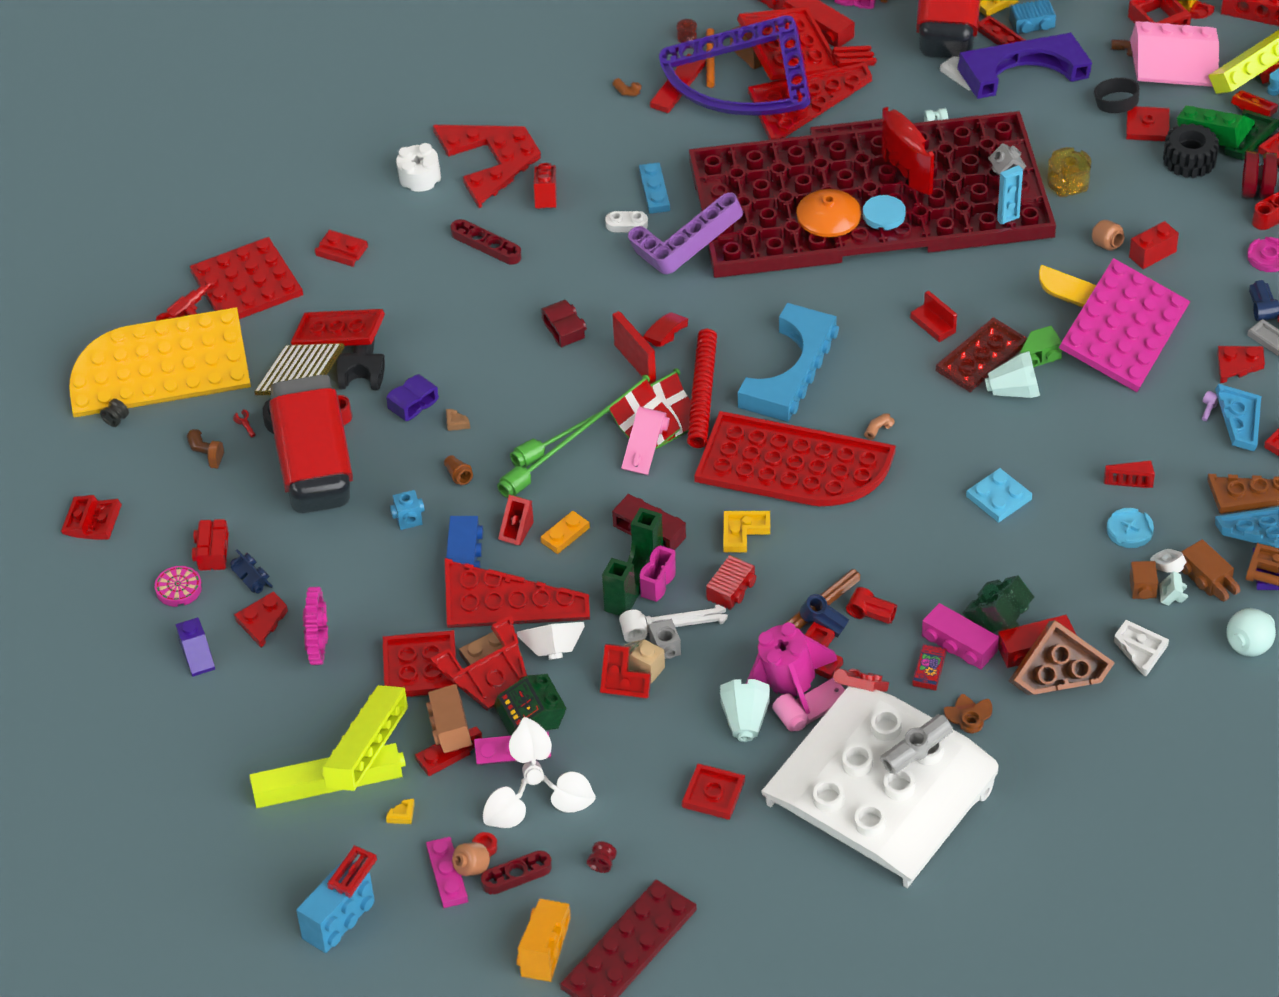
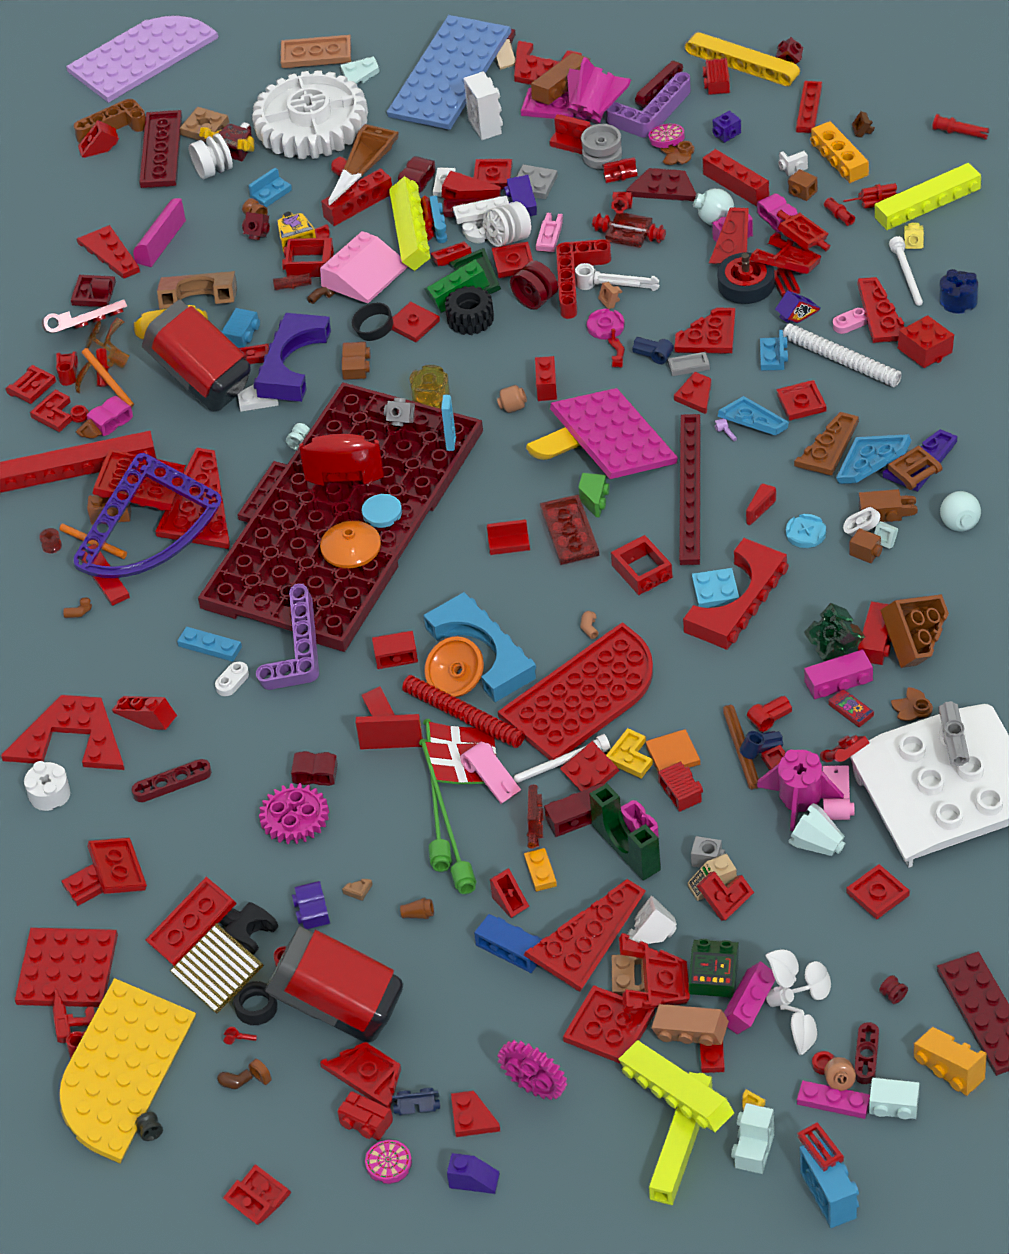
camera: 55 degrees left, 0 degrees up
dark azure brick [390,490,425,530] -> none
white piece [619,605,728,643] -> none
red tile [832,46,877,67] -> none
light aqua cone [985,351,1040,398] -> none
white wing [1114,620,1169,676] -> none
none -> red tile [87,838,147,894]
none -> dark pink gear [259,783,329,844]
none -> clear red pin [273,273,312,290]
none -> red wing [320,1042,401,1109]
none -> dark orange brick [342,342,371,380]
none -> red brick [372,631,418,669]
none -> orange dish [425,636,484,697]
none -> white piece [513,734,611,783]
none -> clear red plate [527,785,544,849]
none -> red plate [560,741,620,791]
none -> red piece [608,329,625,368]
none -> red window [611,535,673,595]
none -> orange tile [645,729,700,771]
none -> dark red plate [679,414,701,565]
none -> red arch [683,538,789,650]
none -> light aqua brick [731,1103,774,1174]
none -> light aqua brick [869,1078,919,1119]

